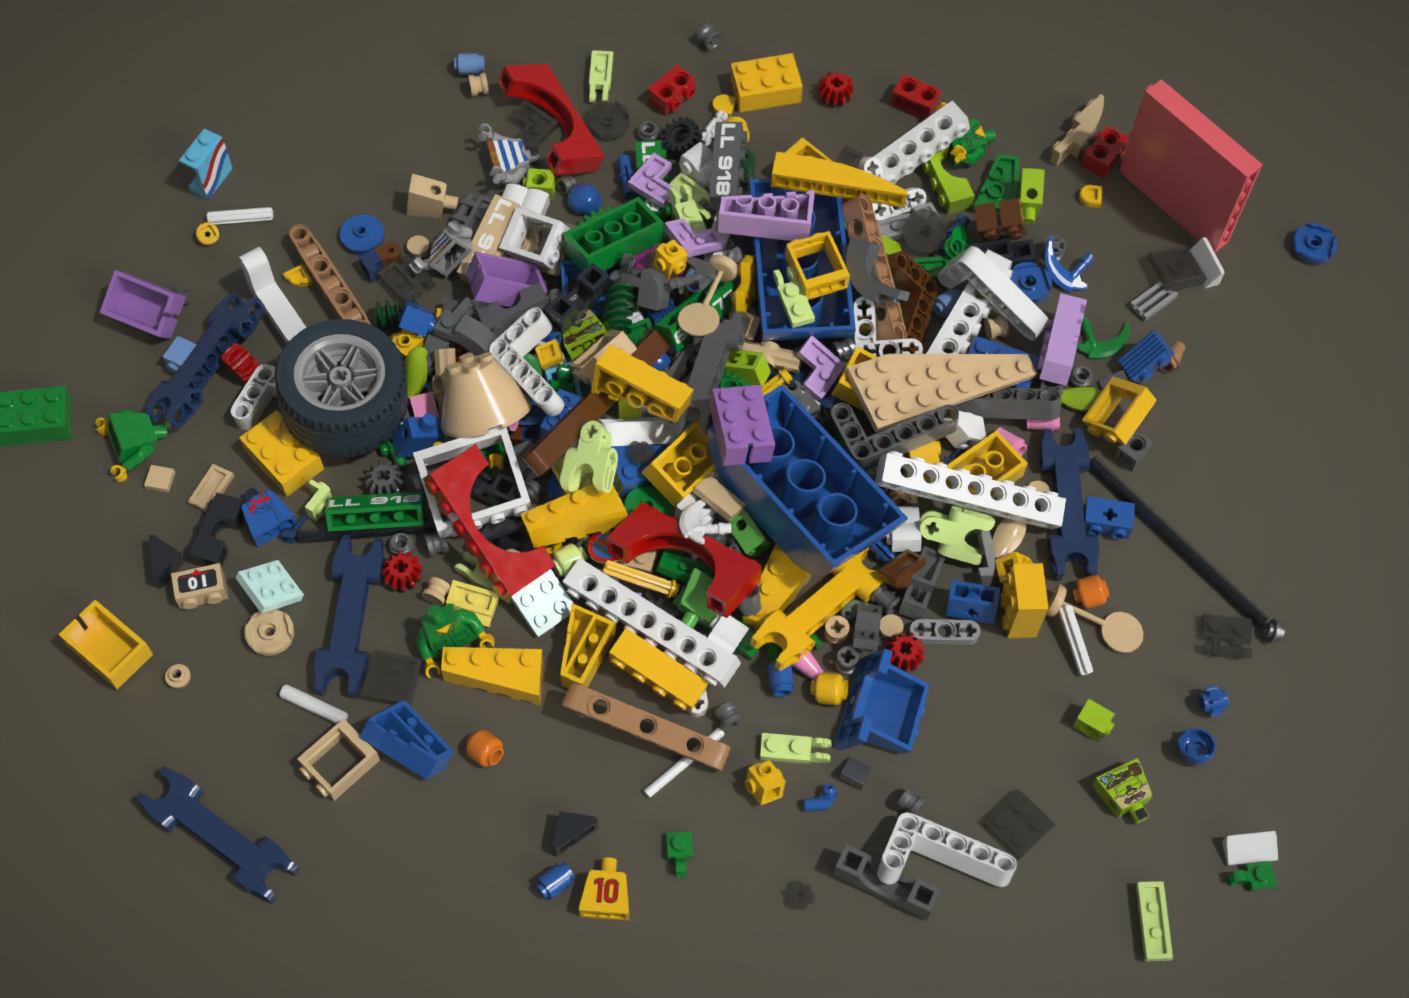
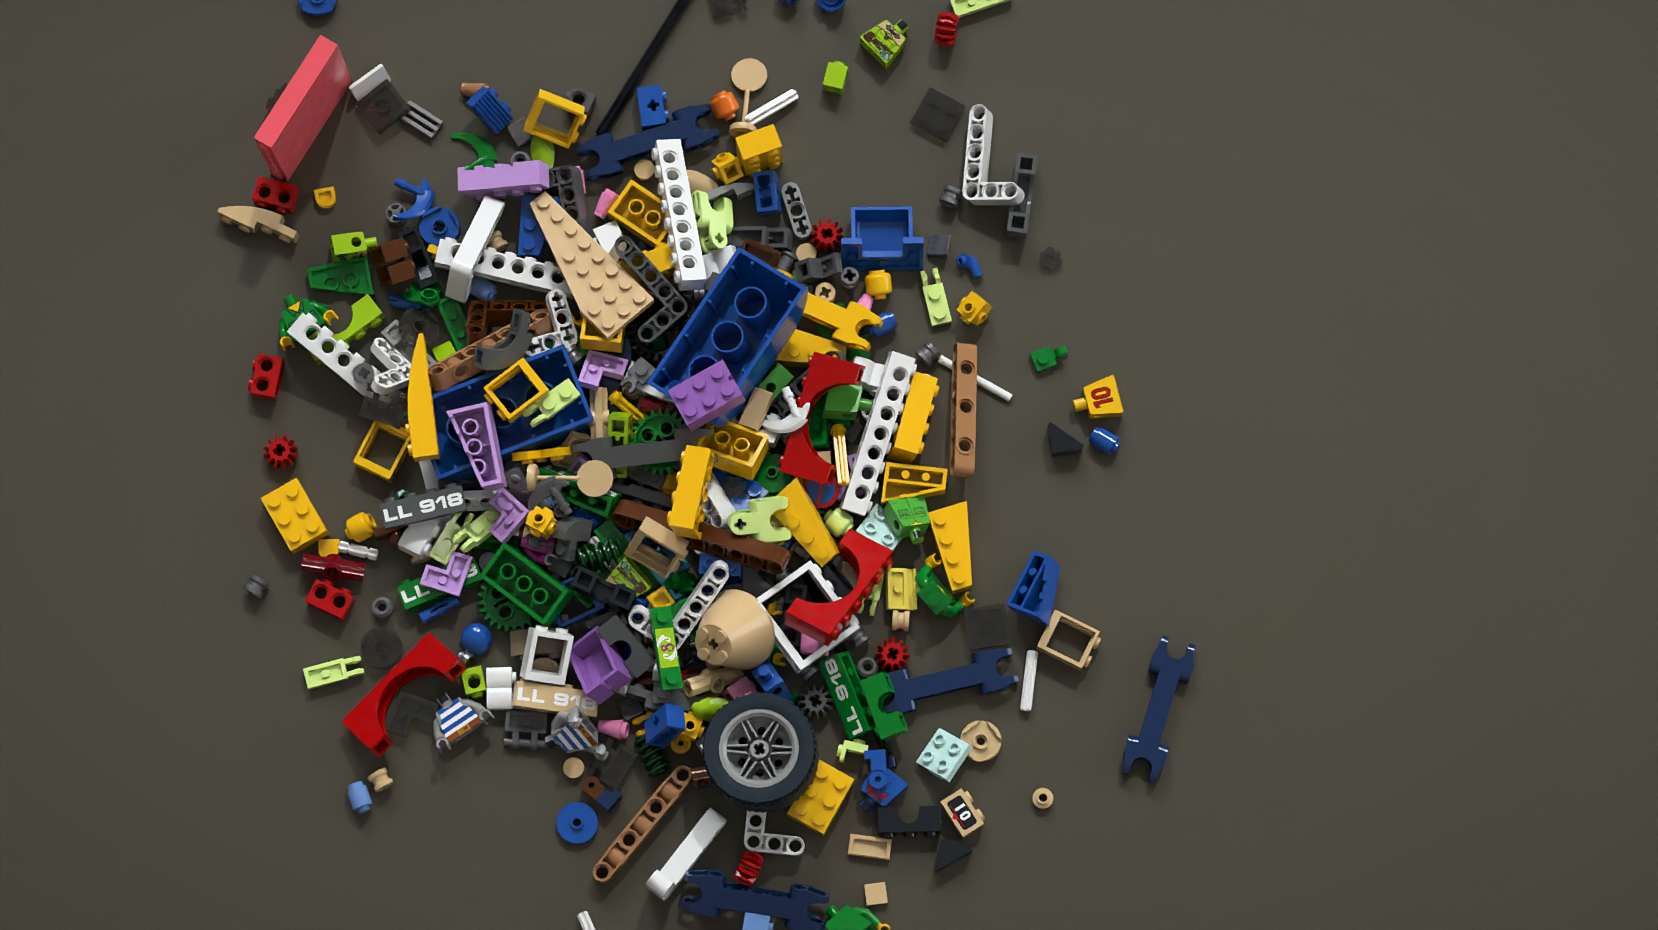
camera: 105 degrees left, 15 degrees up
yellow piece [58,600,153,689] -> none
yellow tile [282,264,313,287] -> none
tan torso [406,174,458,218] -> none
orange head [466,730,504,767] -> none
black tyre [661,117,703,159] -> none
none -> dark red piece [301,553,365,581]
none -> flat silver wheel [353,363,374,383]
none -> bright pink cone [598,719,630,740]
none -> green plate [648,606,683,692]
none -> green arch [860,672,909,741]
none -> blue leg [864,749,887,790]
none -> bright green torso [883,496,930,544]
none -> red gear [934,12,959,47]

